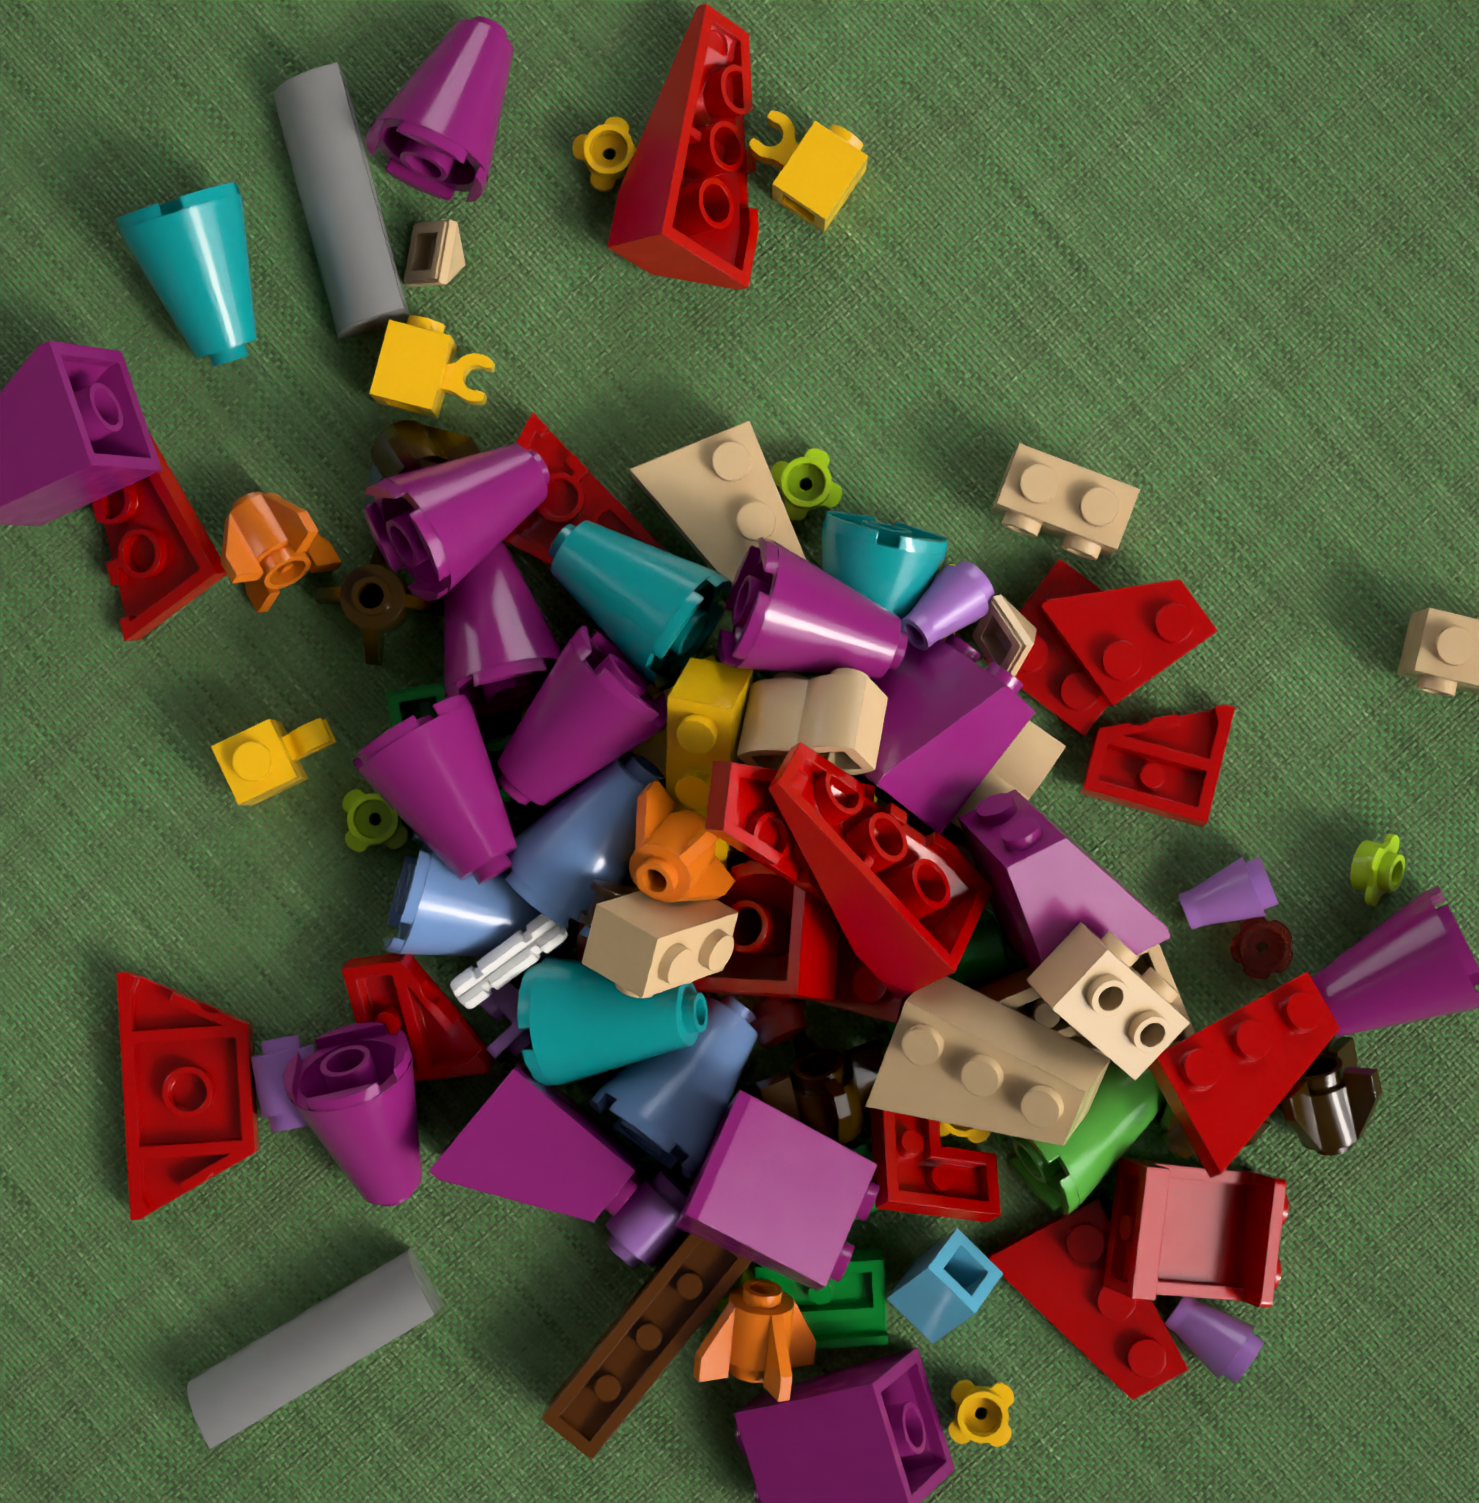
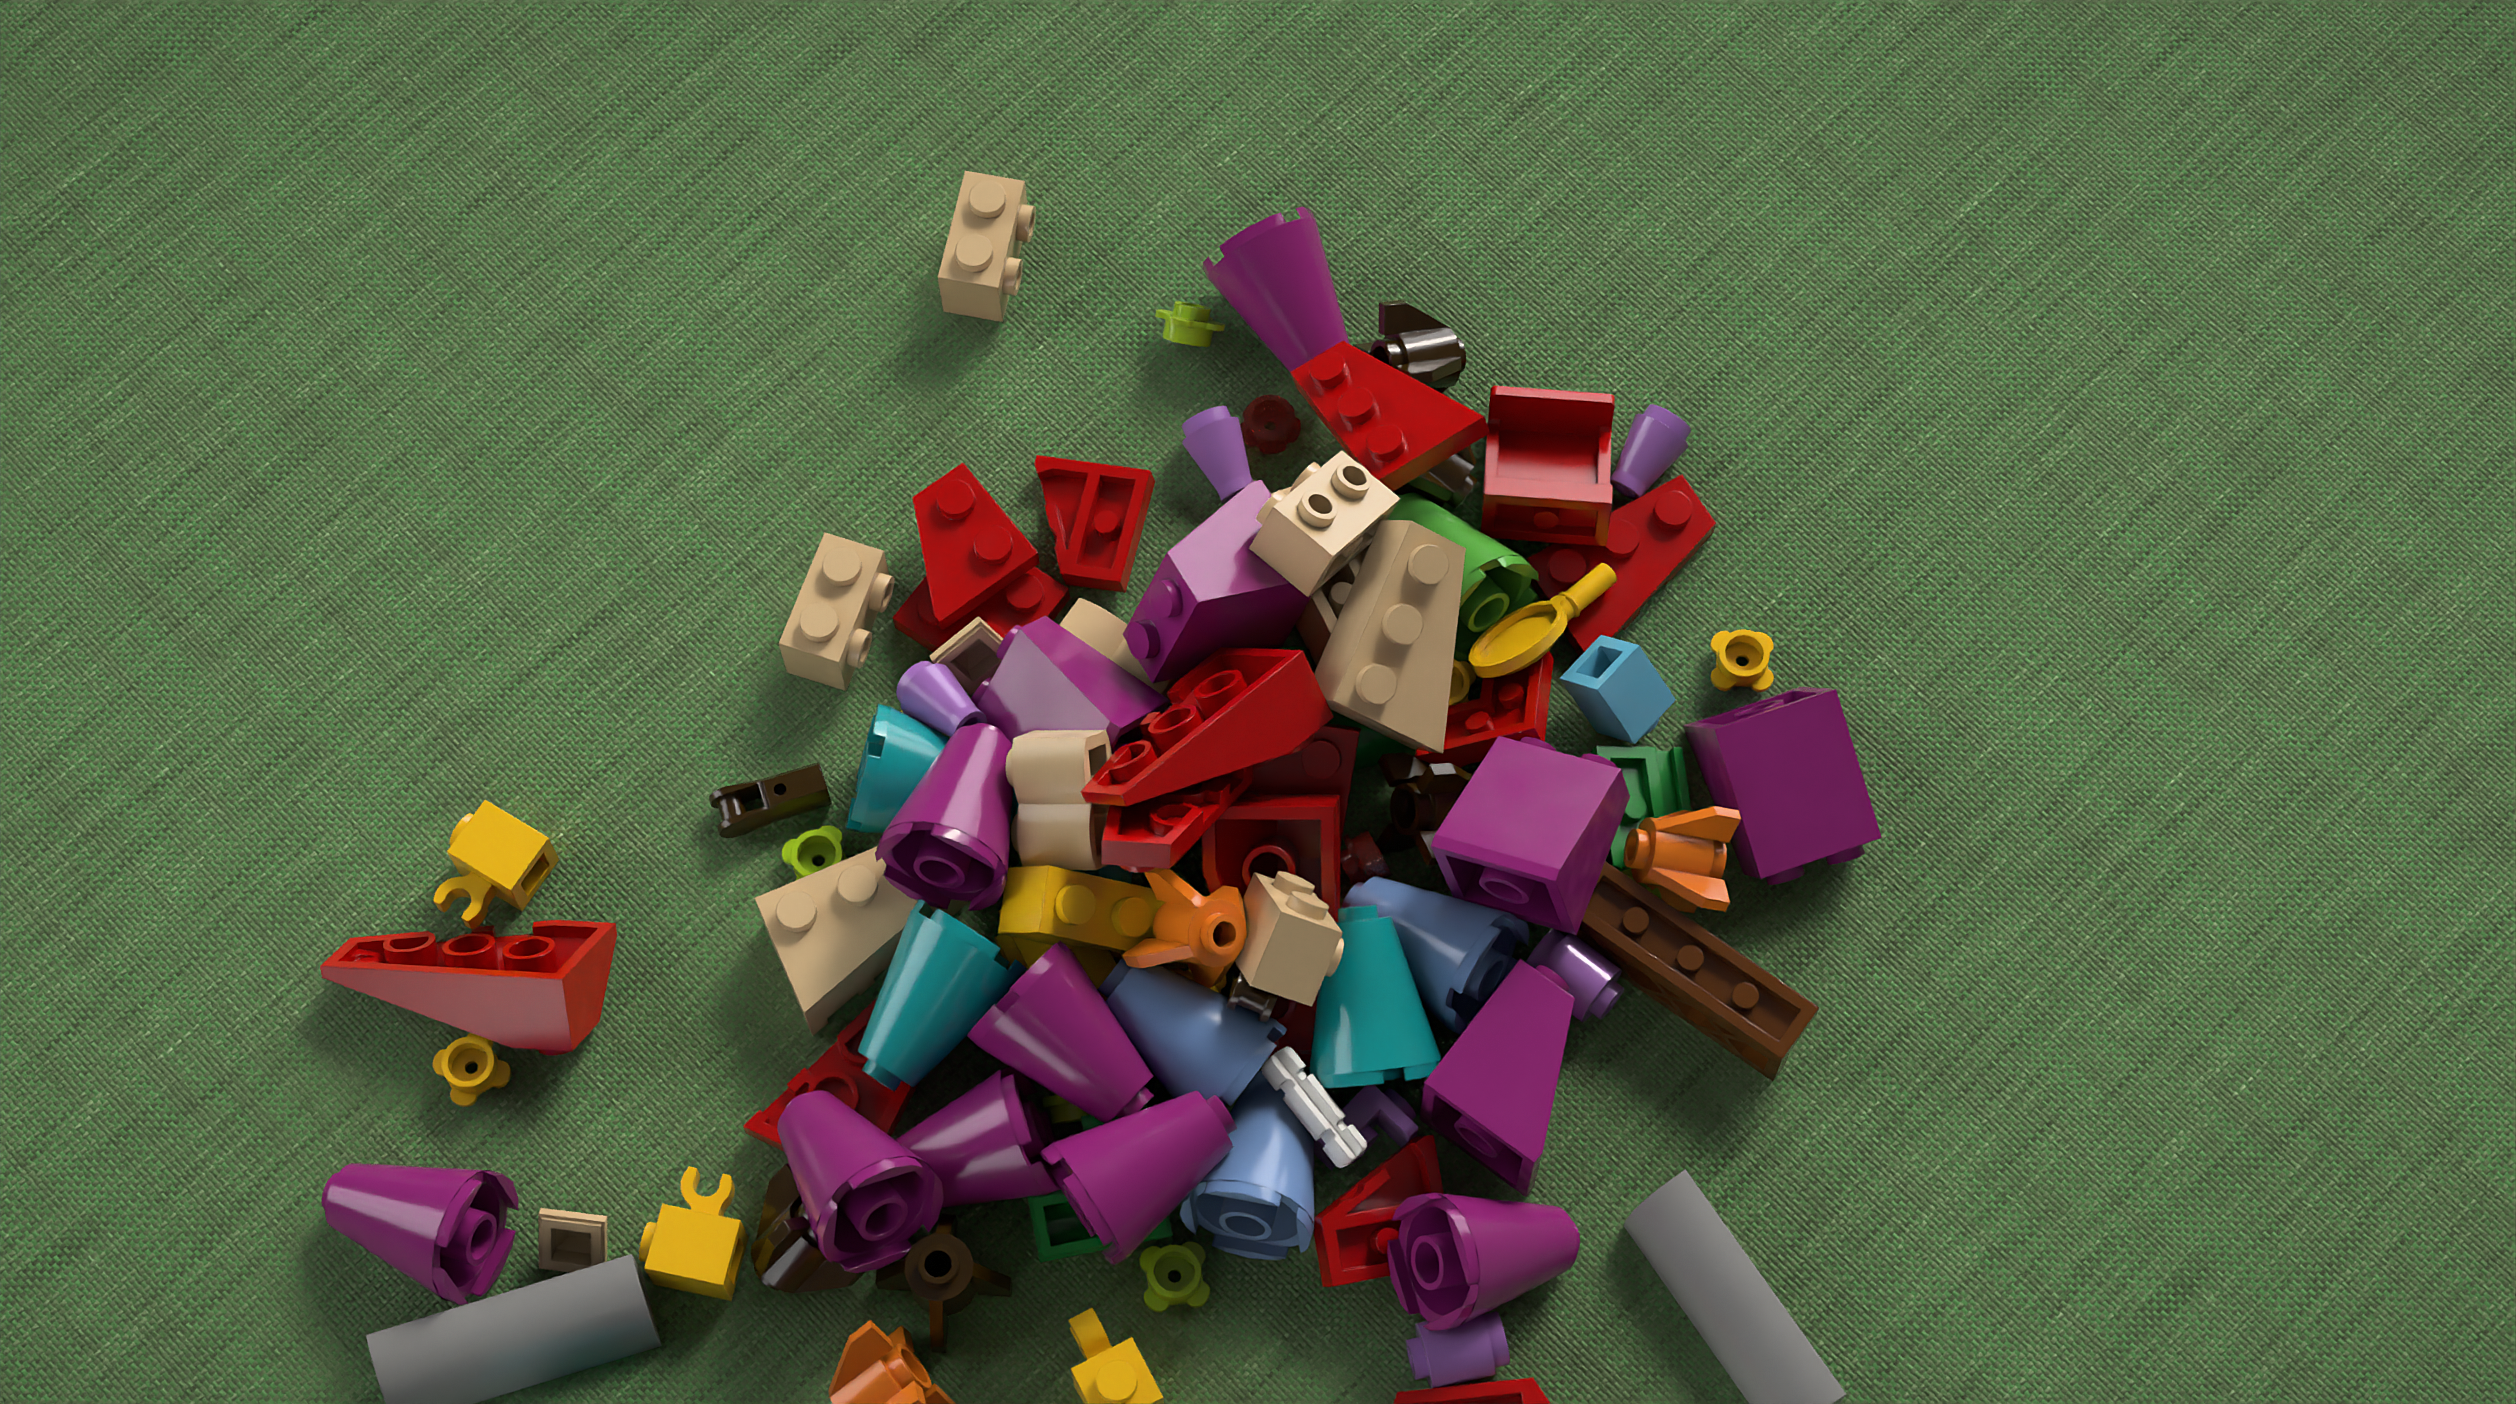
camera: 95 degrees left, 20 degrees down
none -> dark brown bar [709,762,832,838]
none -> yellow piece [1468,563,1617,678]

